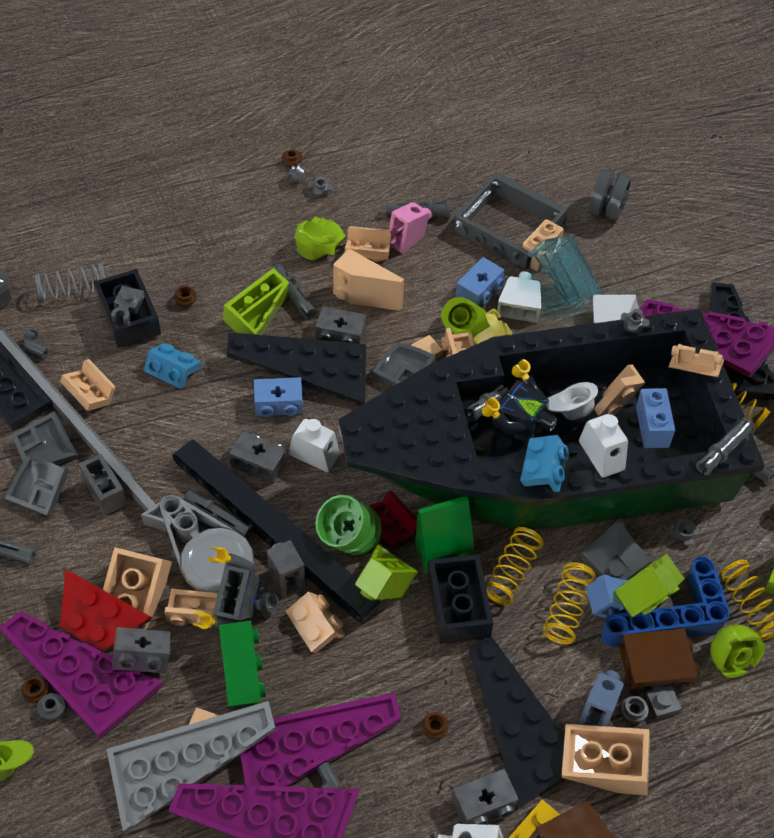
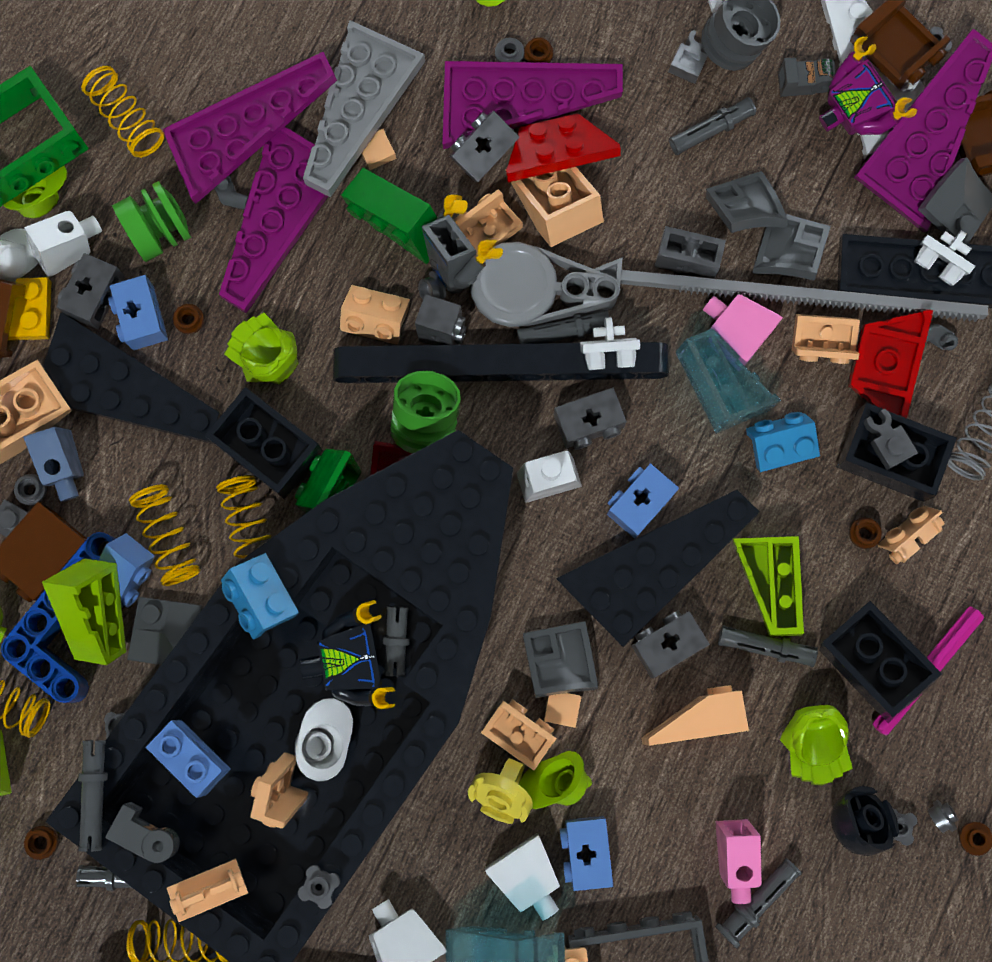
camera: 140 degrees right, 25 degrees up
light nougat bracket [345,226,391,262] -> none
lime wedge [355,544,418,601] -> none
white torso [579,414,628,478] -> none
none -> dark grey leg [105,802,180,863]
none -> medium blue brick [108,275,168,350]
none -> bright green wheel [112,181,192,262]
none -> lime hair [224,312,299,385]
none -> white hips [580,317,640,370]
none -> clear light blue wedge [675,329,781,434]
none -> bright pink torso [703,294,783,370]
none -> black brick [819,601,942,723]
none -> black cylinder [830,785,899,856]
none -> red wing [848,310,933,418]
none -> dark pink axle [872,607,984,736]
none -> light nougat hinge [877,505,945,564]

